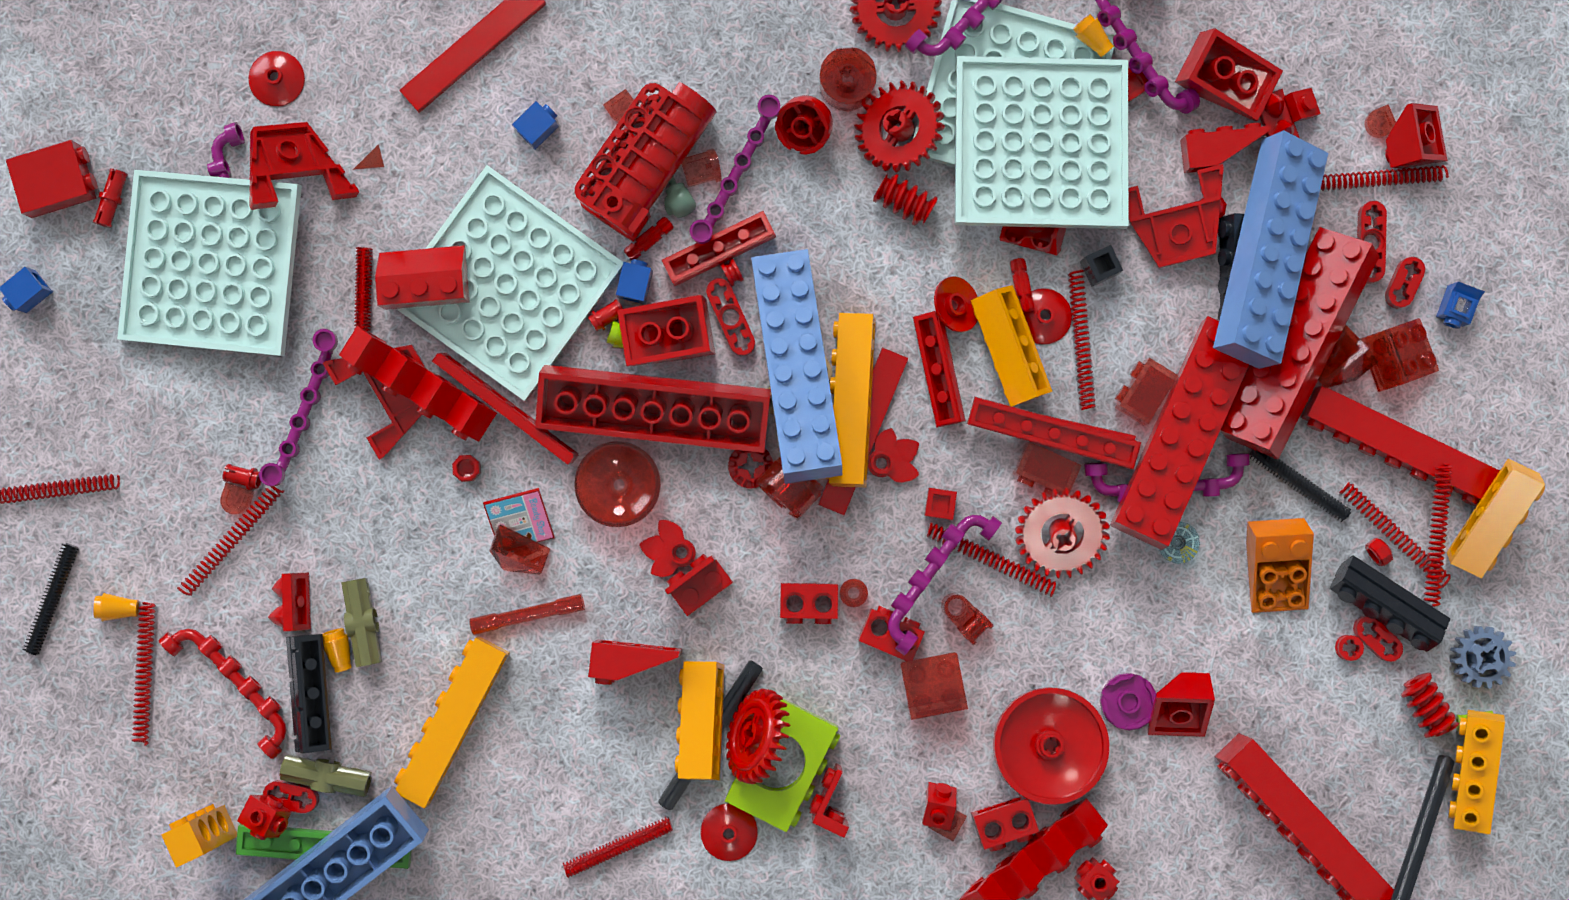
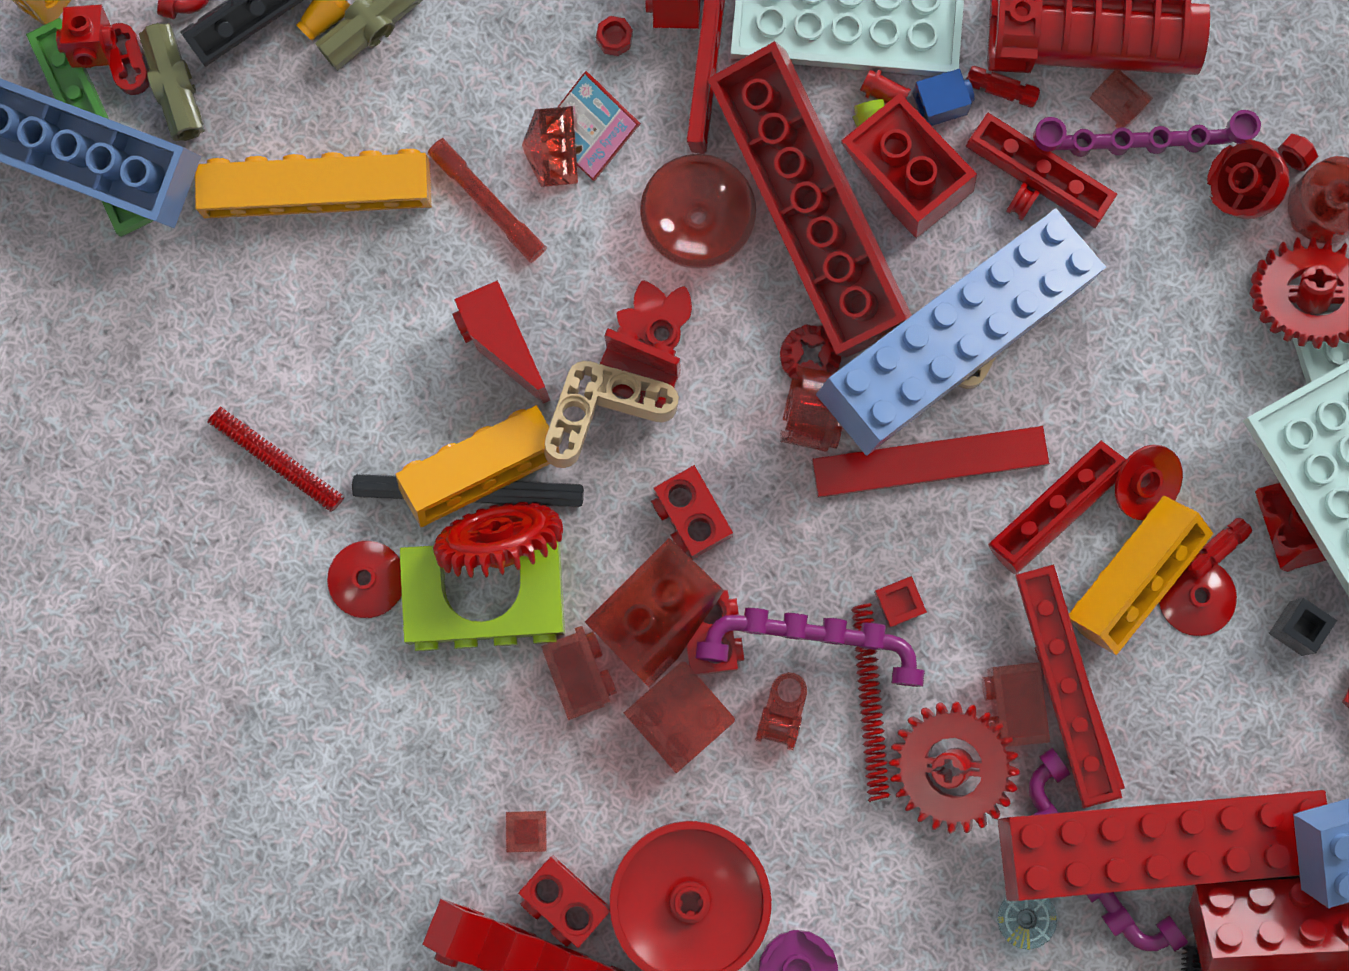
camera: 65 degrees right, 5 degrees down
sand green piece [664,176,696,218] -> none
red beam [706,278,755,356] -> none
red bracket [809,763,849,838] -> none
light orange brick [825,313,876,488] -> none
clear red plate [839,579,868,607] -> none
red plate [868,428,919,483] -> none
red piece [873,173,938,226] -> none
red bracket [922,782,957,830] -> none
red piece [1068,270,1096,410] -> none
clear red brick [1115,357,1179,426] -> none
none -> clear red bracket [541,626,617,720]
none -> tan beam [544,361,679,468]
none -> clear red slope [585,538,724,687]
none -> red tile [1278,133,1319,172]

